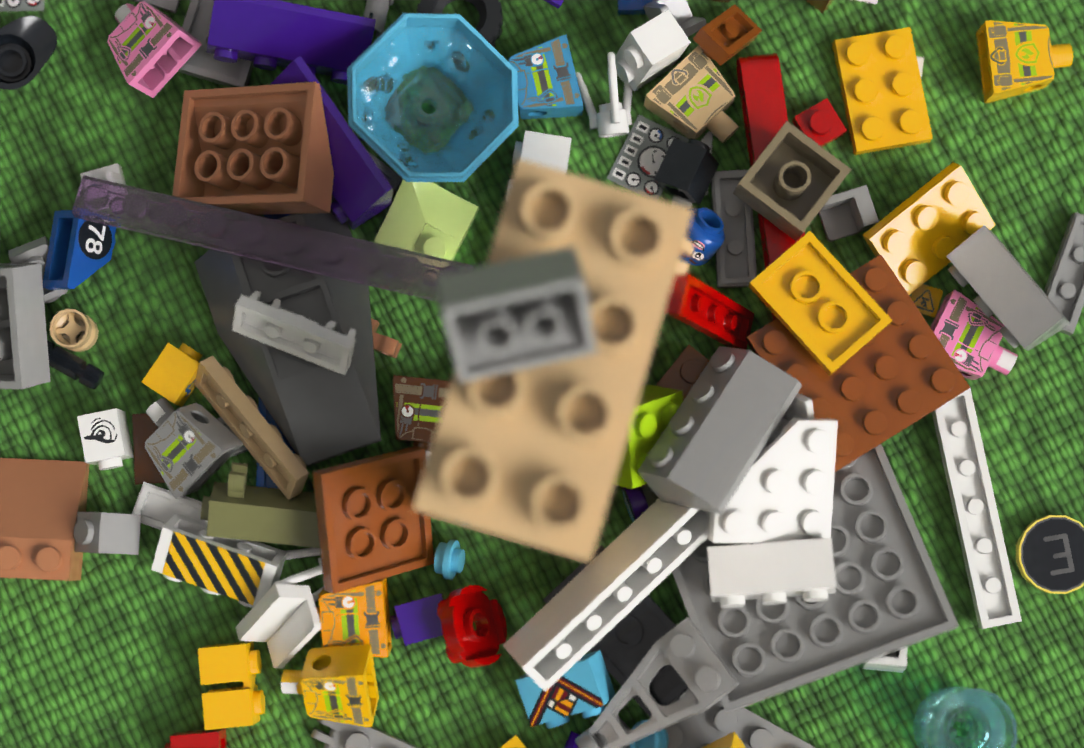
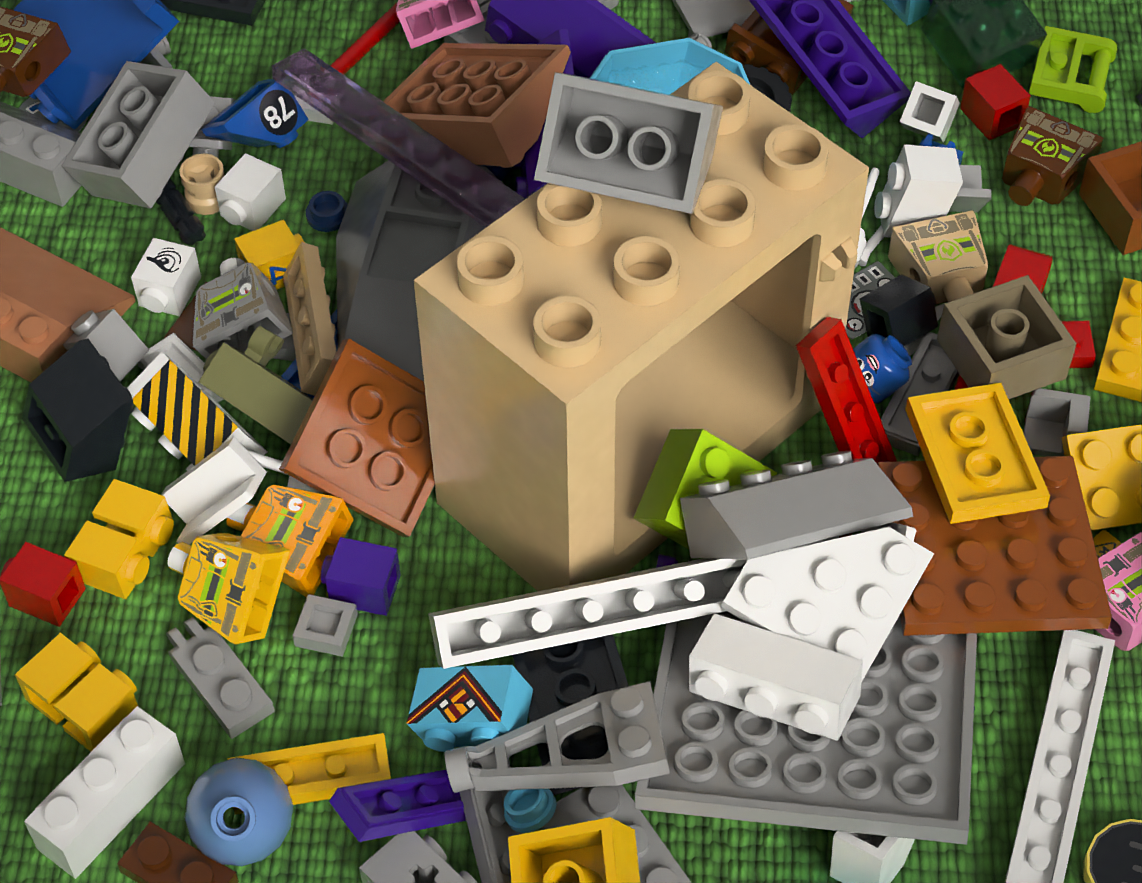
camera: 30 degrees right, 30 degrees down
white plate [232,291,356,375] -> none
medium azure plate [434,539,465,580] -> none
red plate [437,585,507,668] -> none
dark orange plate [693,4,763,66] -> none
none -> black slope [22,339,133,482]
none -> white brick [215,153,286,231]
none -> light grey plate [293,594,358,657]
none -> dark blue plate [306,191,348,232]
none -> red bar [320,3,400,82]

